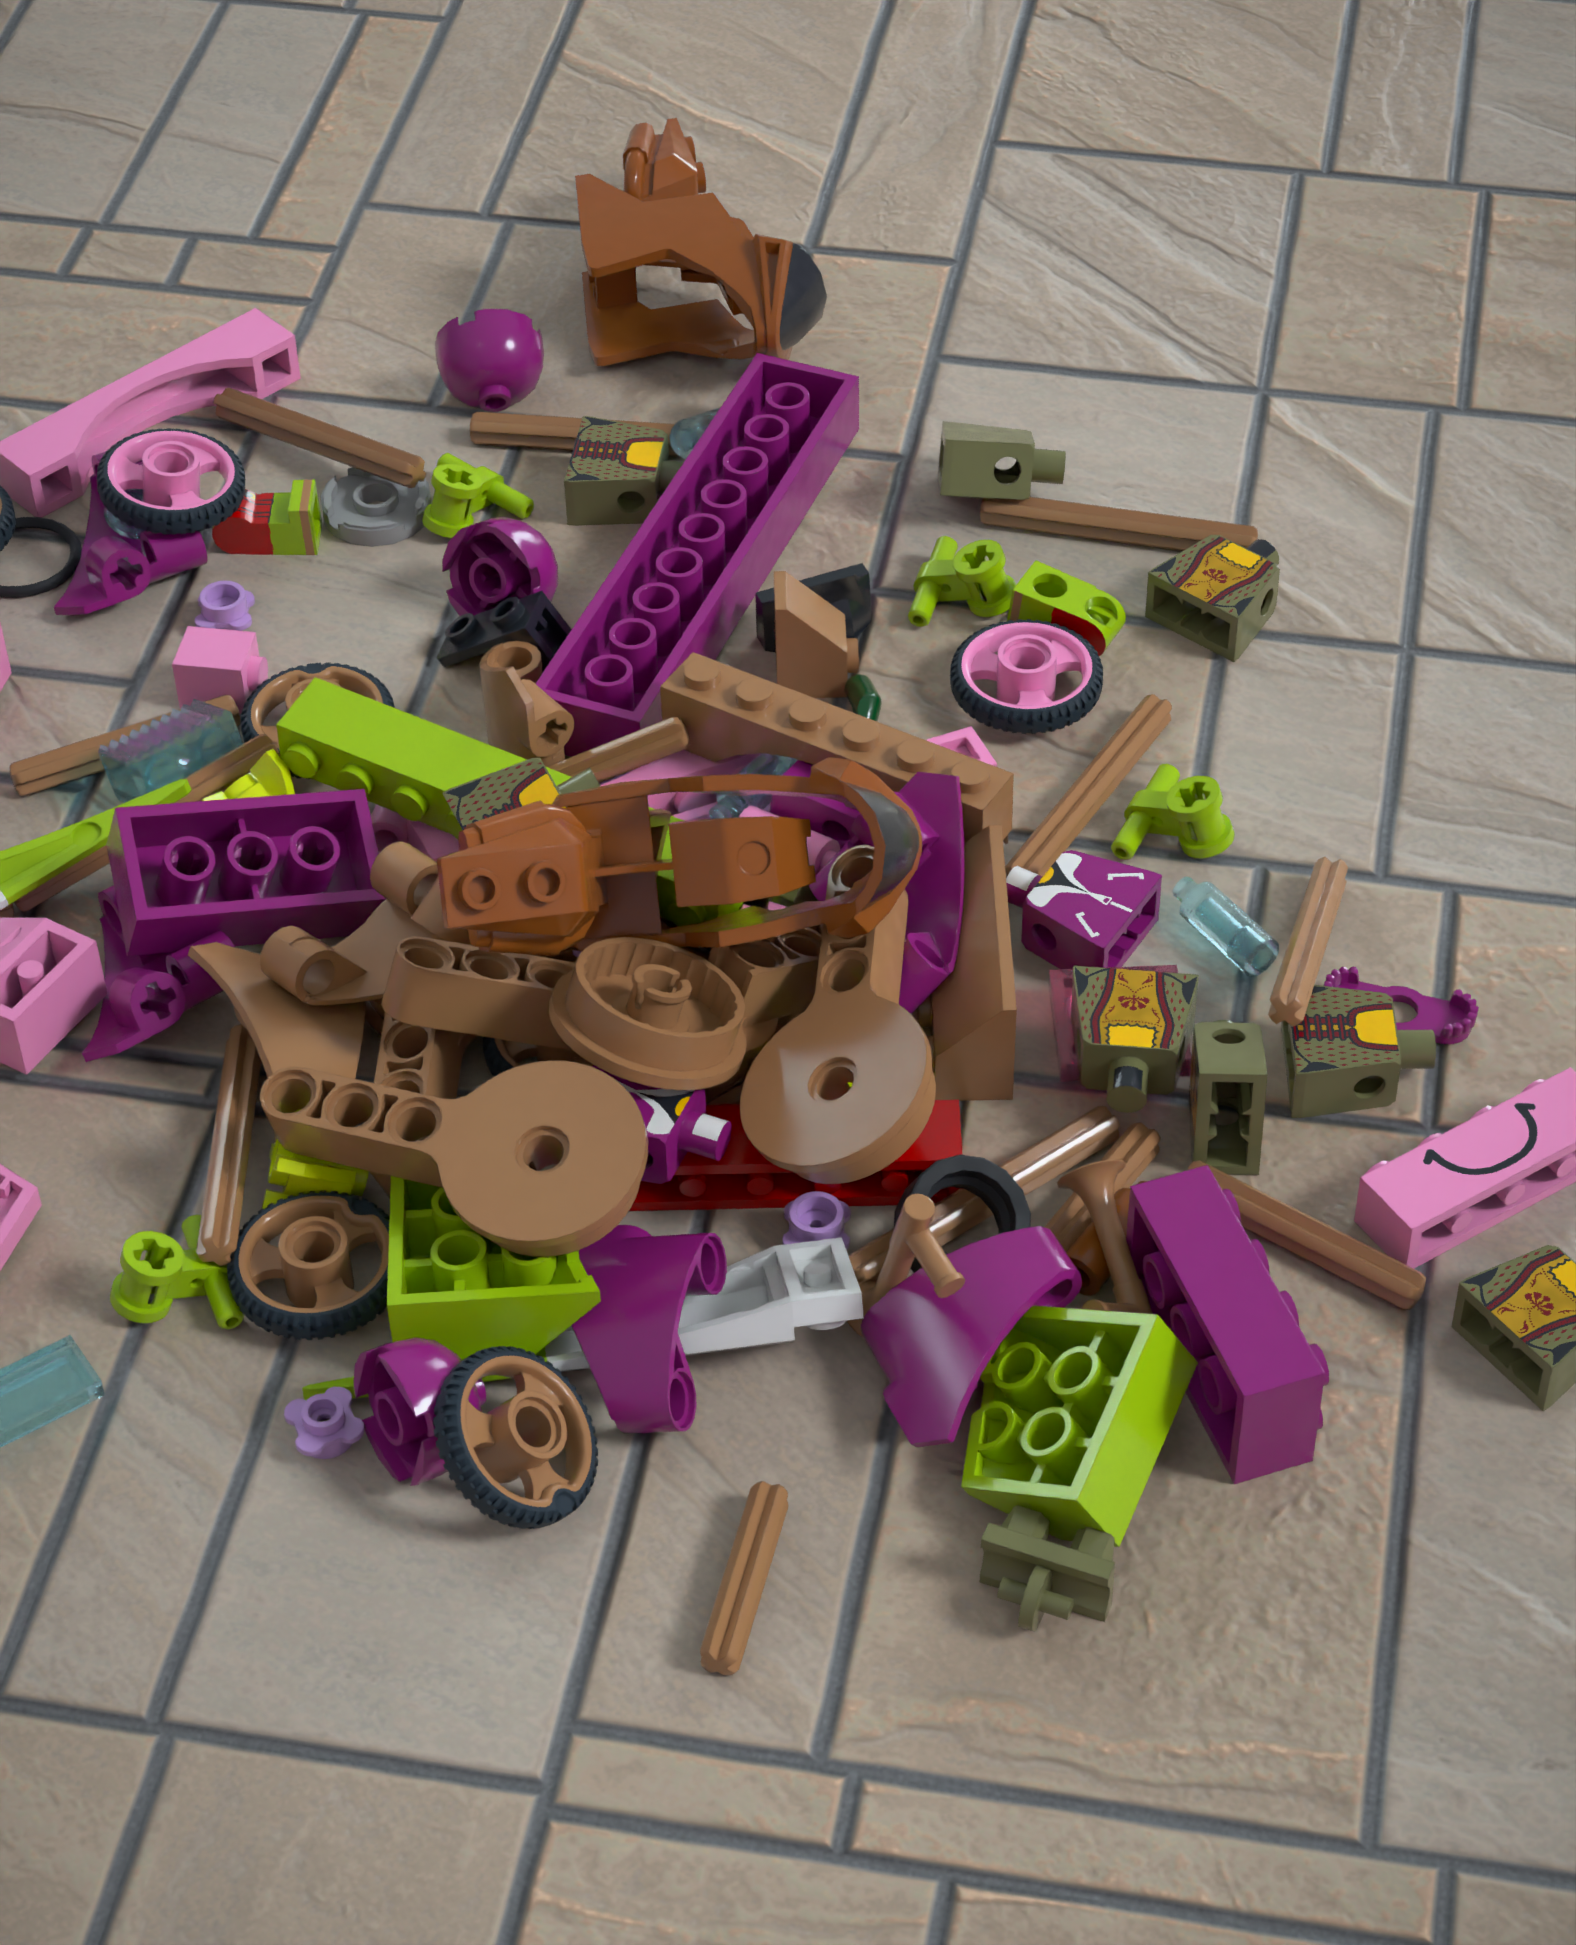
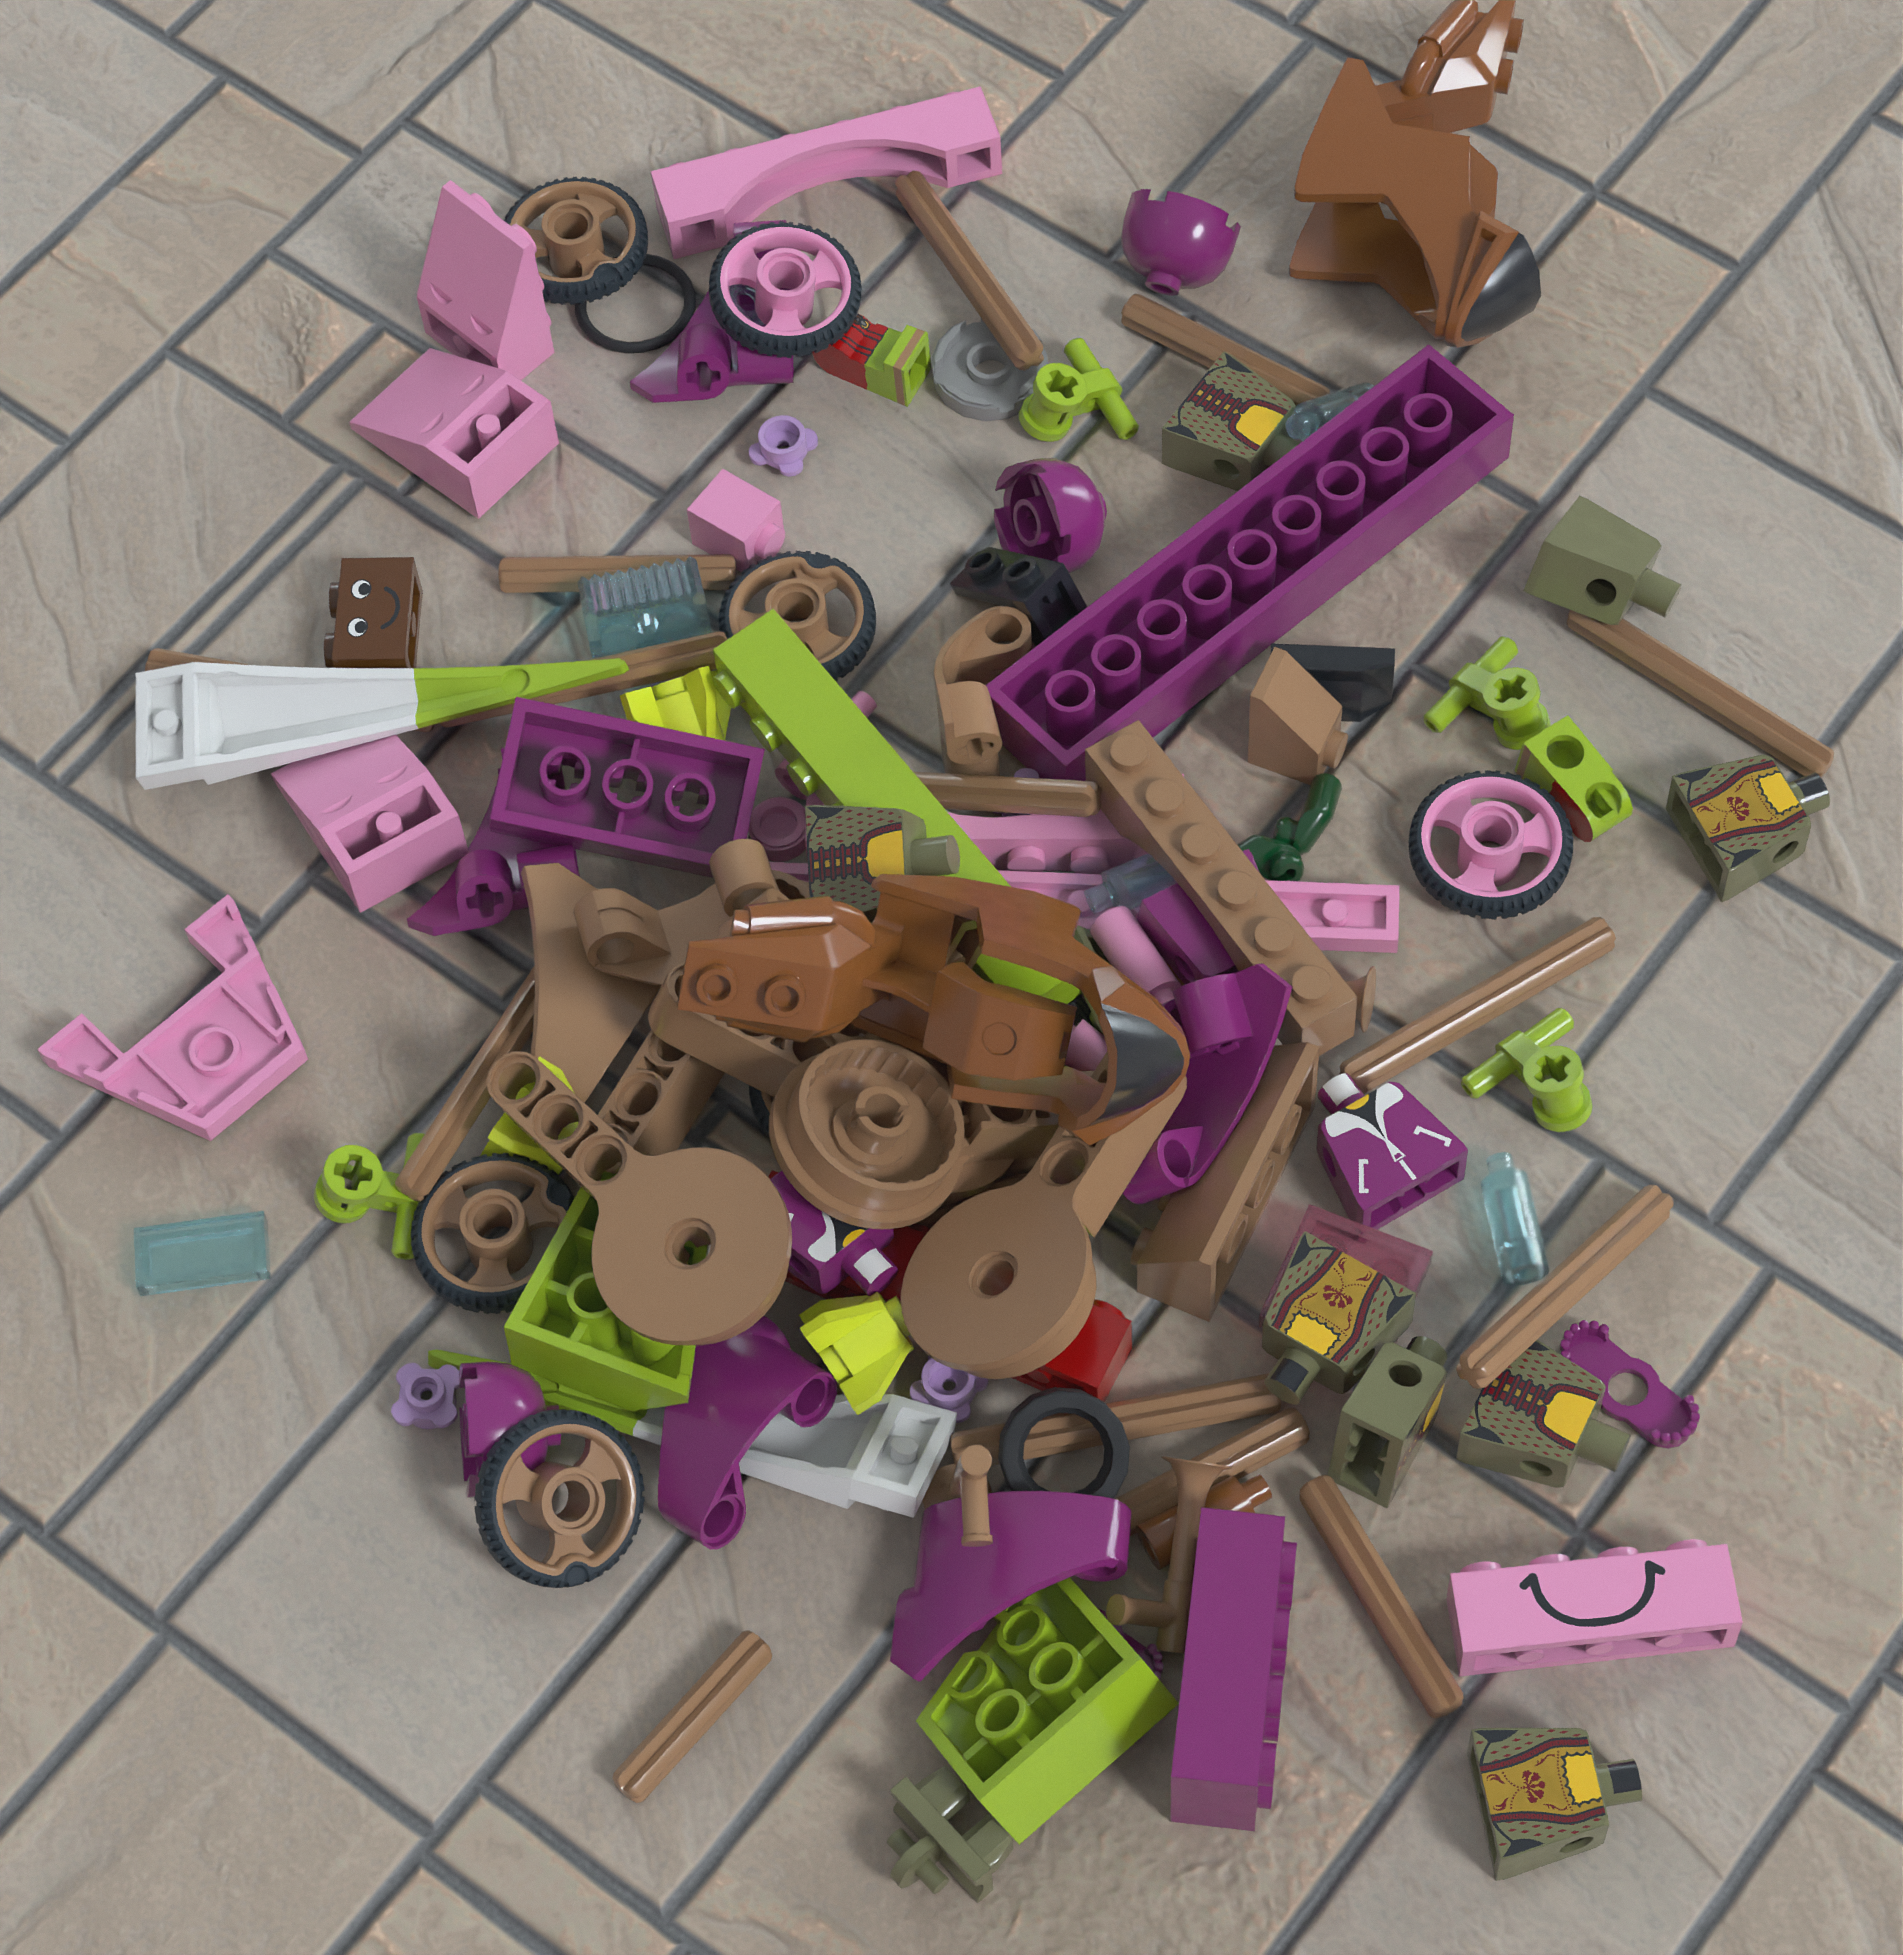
camera: 30 degrees right, 15 degrees up
none -> neon yellow brick [799,1292,914,1415]

